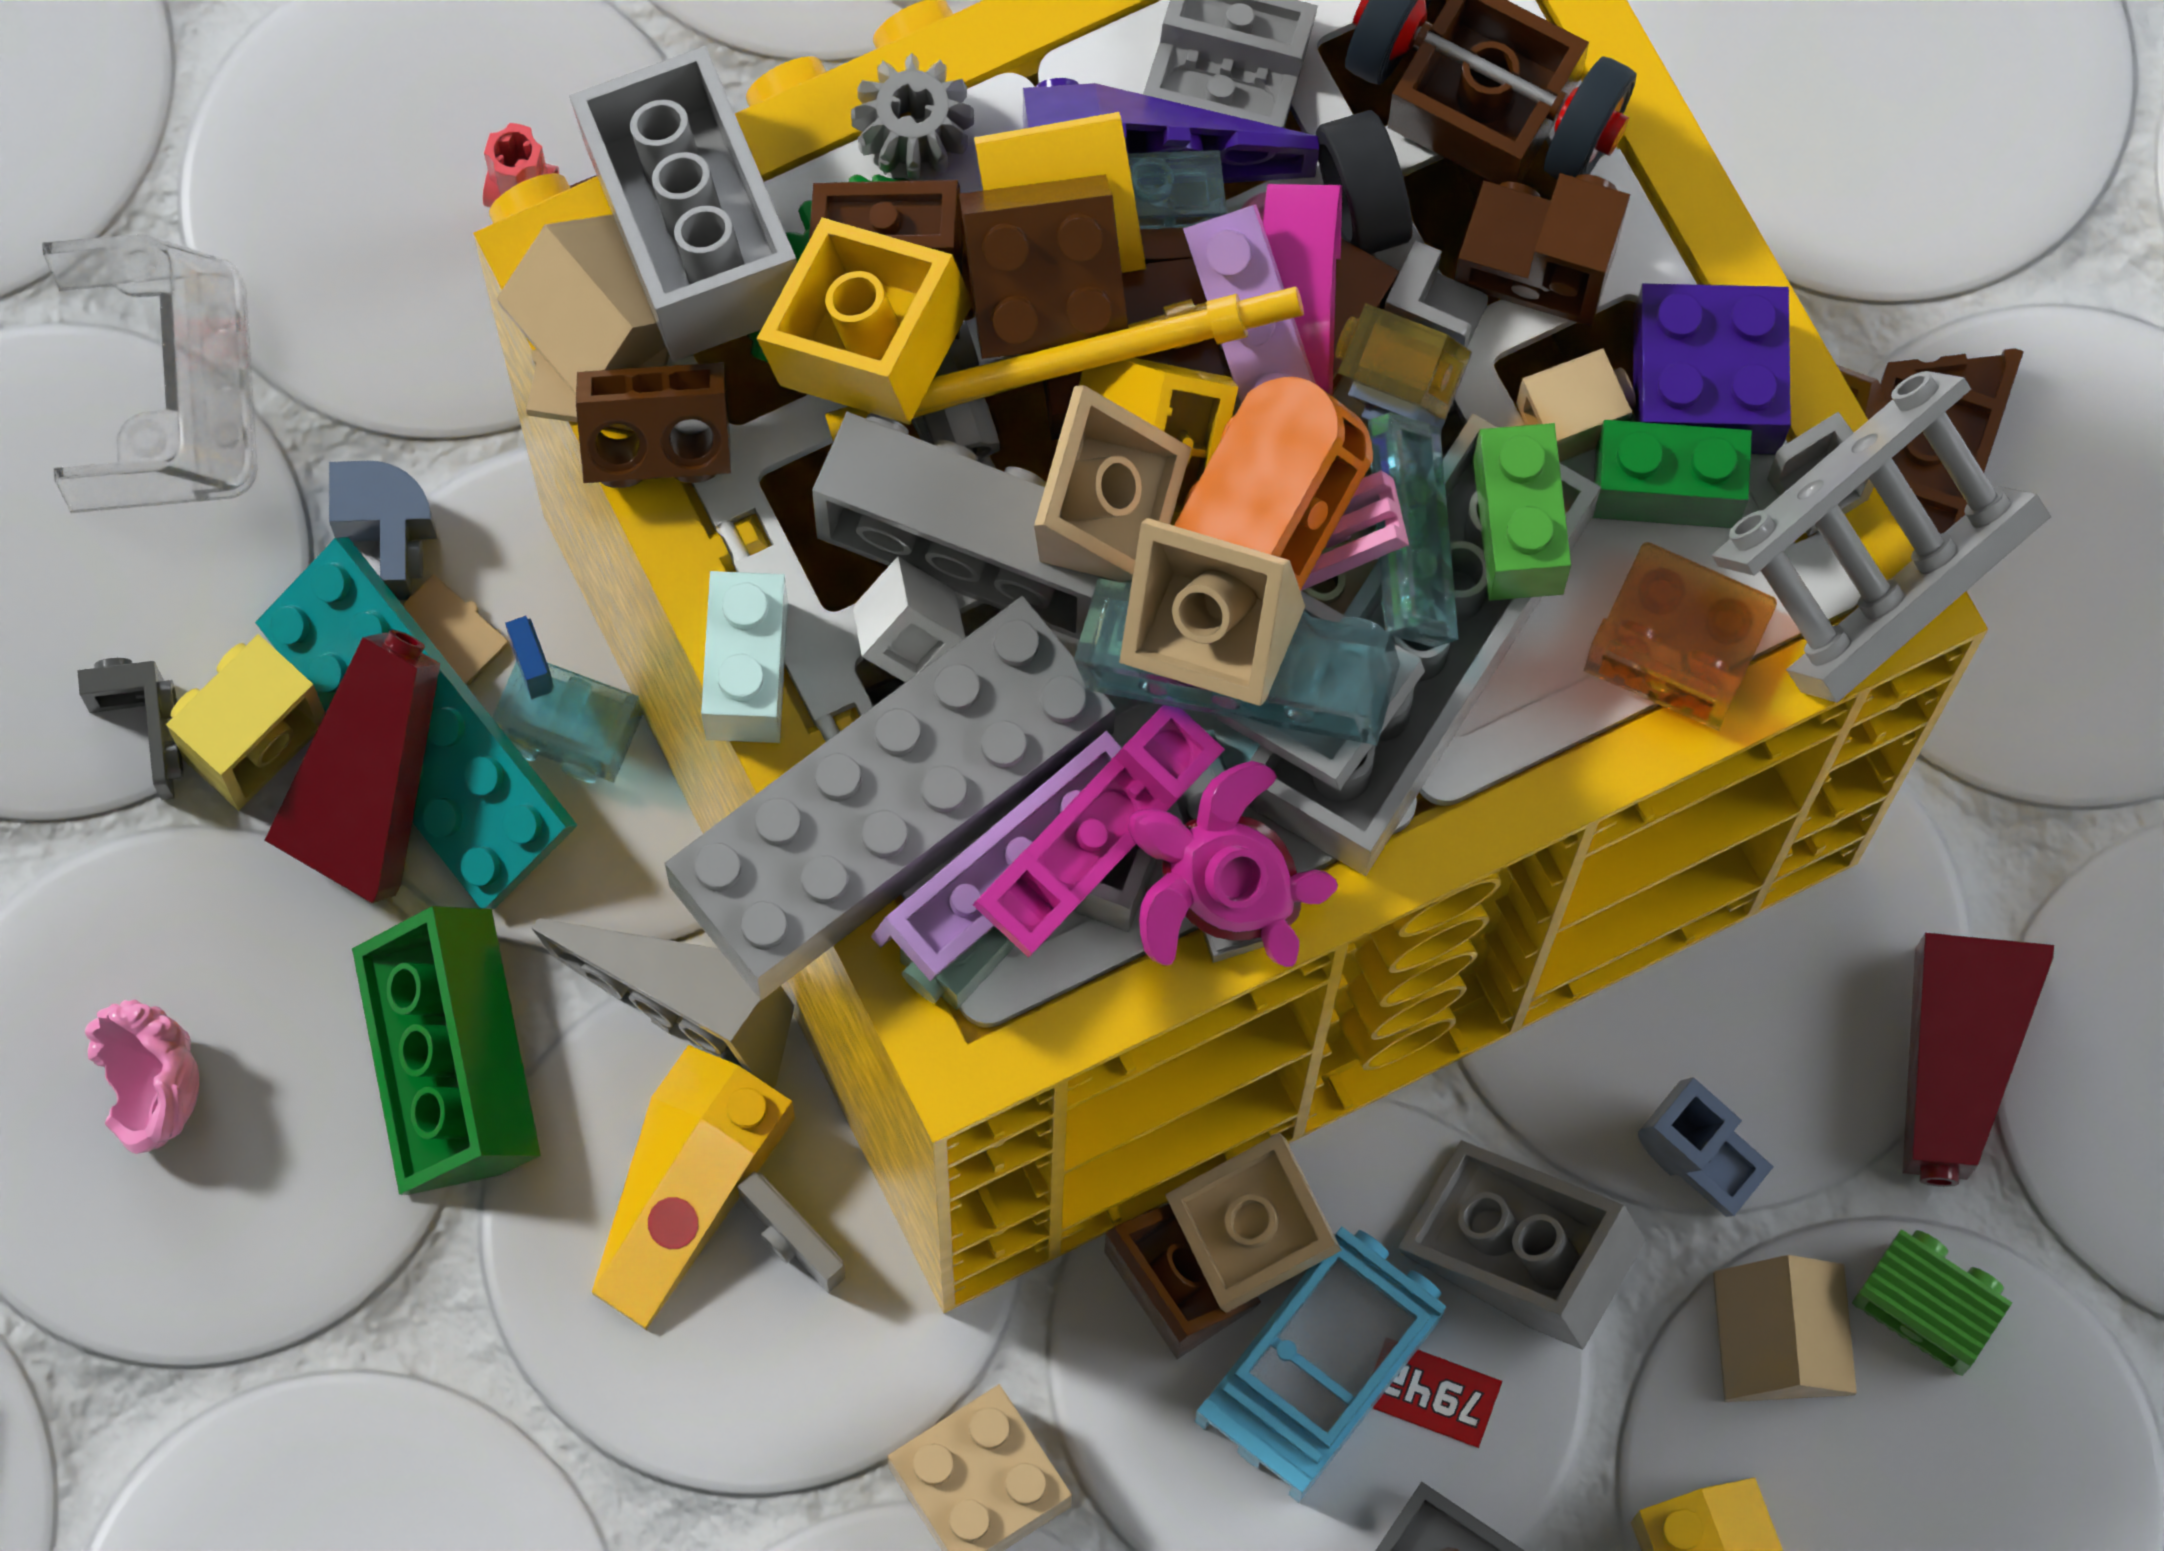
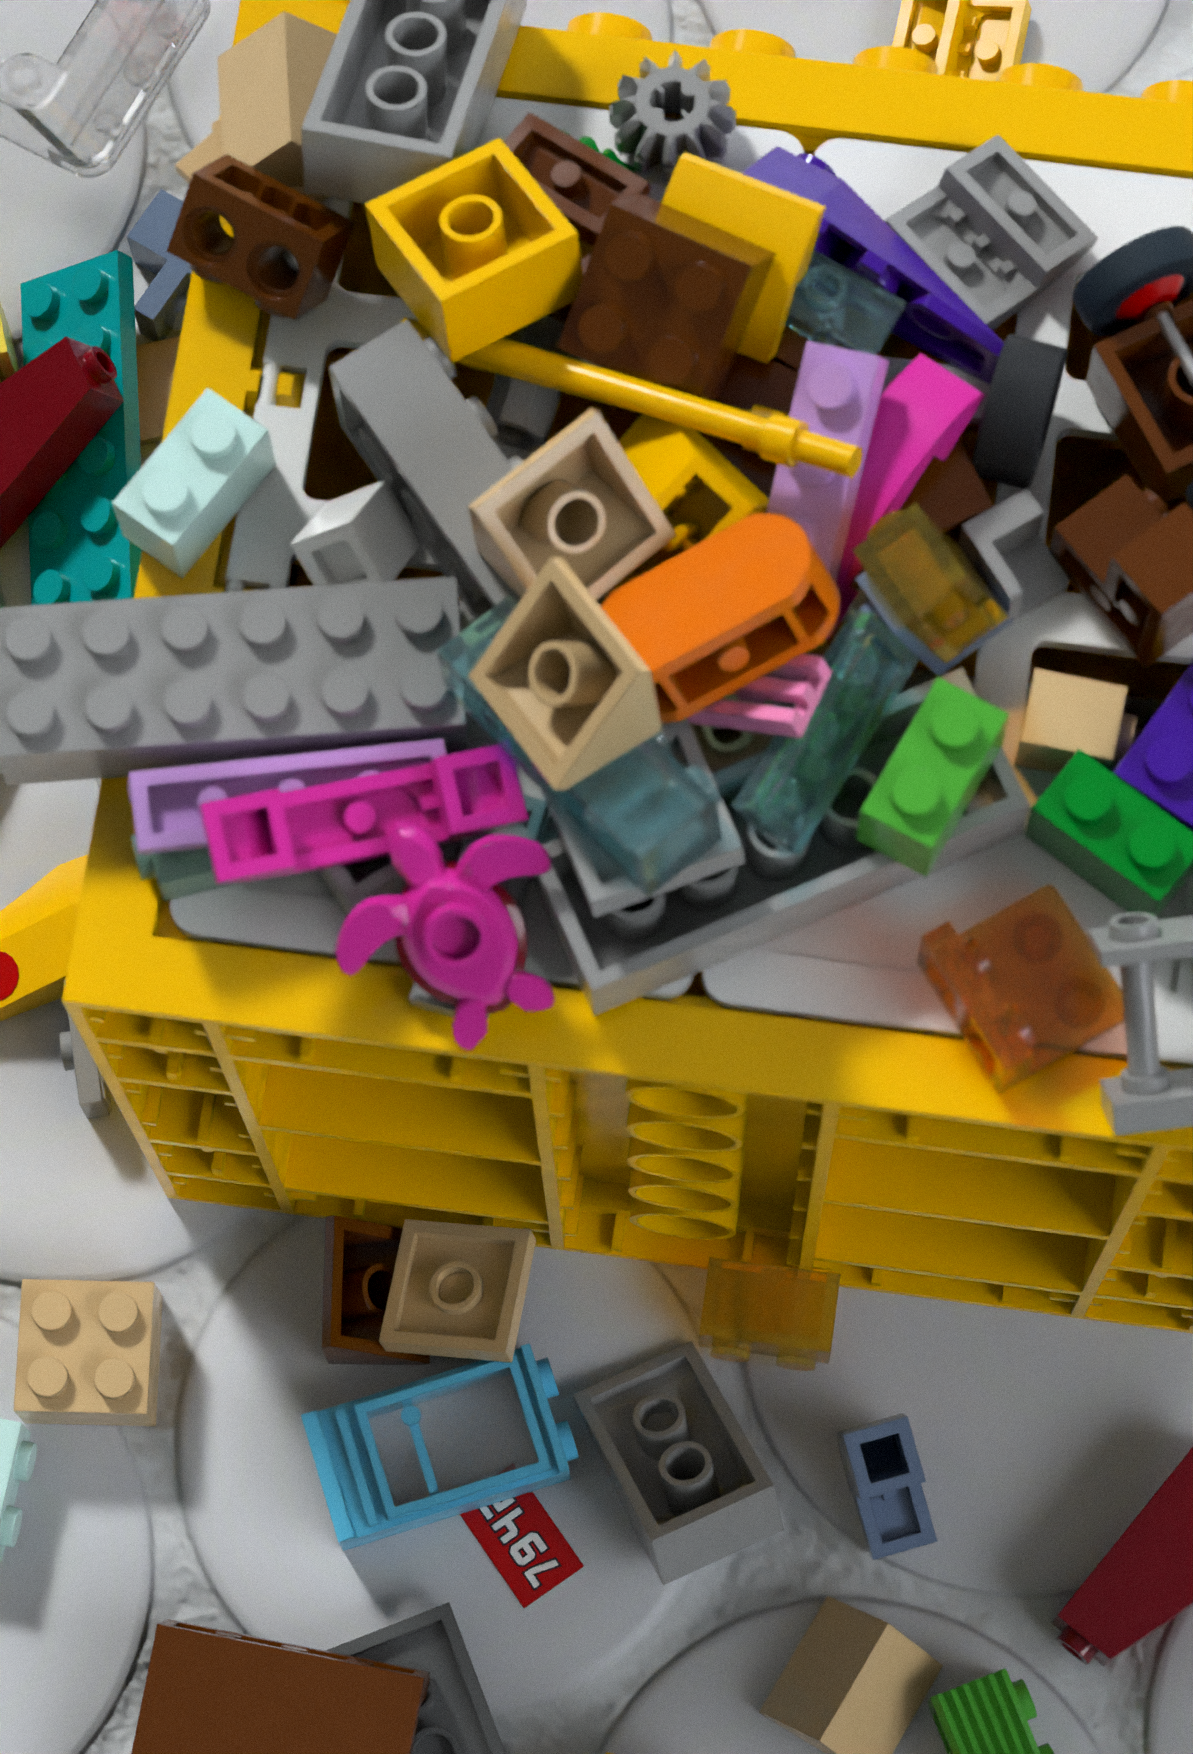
camera: 40 degrees right, 0 degrees up
none -> clear yellow brick [699,1257,841,1371]

